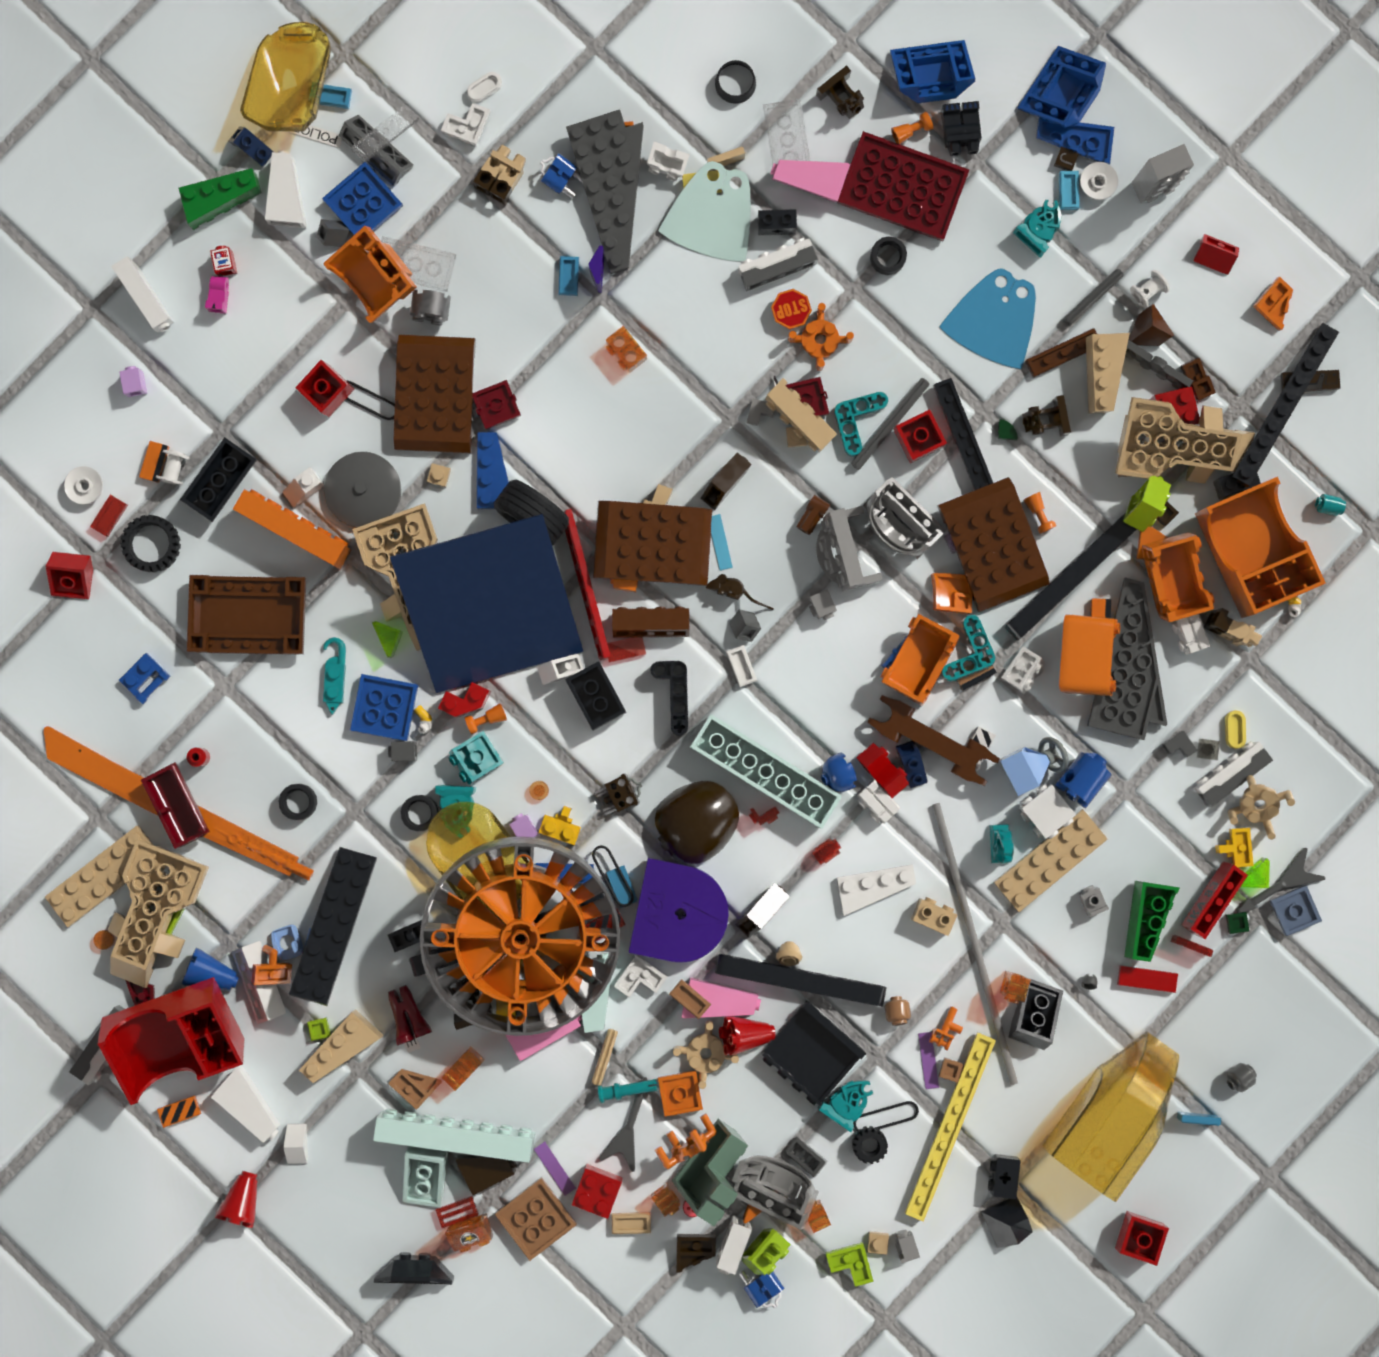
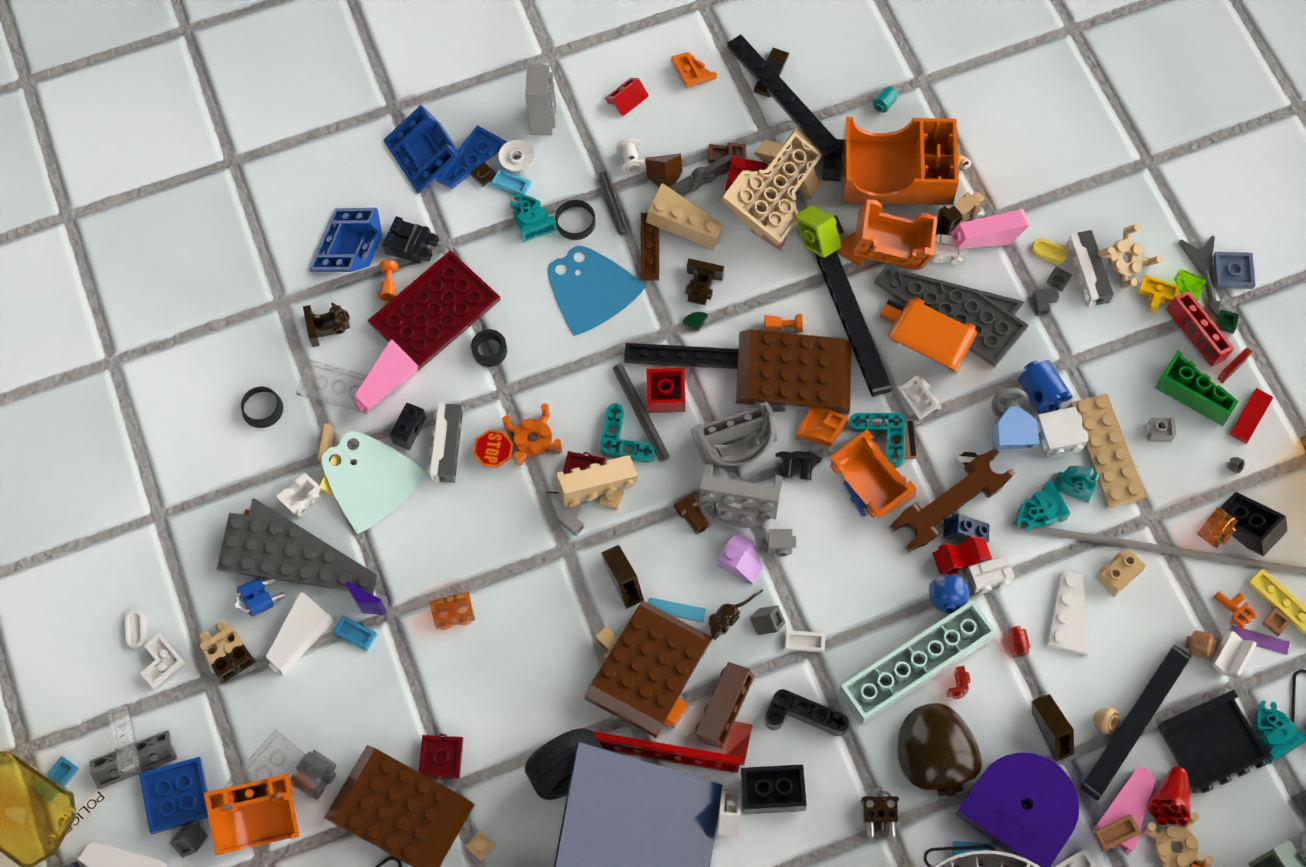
camera: 60 degrees left, 20 degrees down
blue wing [477,432,509,509] -> none
none -> white slope [266,592,334,675]
none -> black tyre [555,200,596,240]
none -> lavender slope [718,533,762,584]
none -> black connector [775,451,822,481]
none -> bright pink slope [951,209,1030,249]
none -> teal piece [1016,480,1071,533]
none -> white panel [1210,631,1257,676]

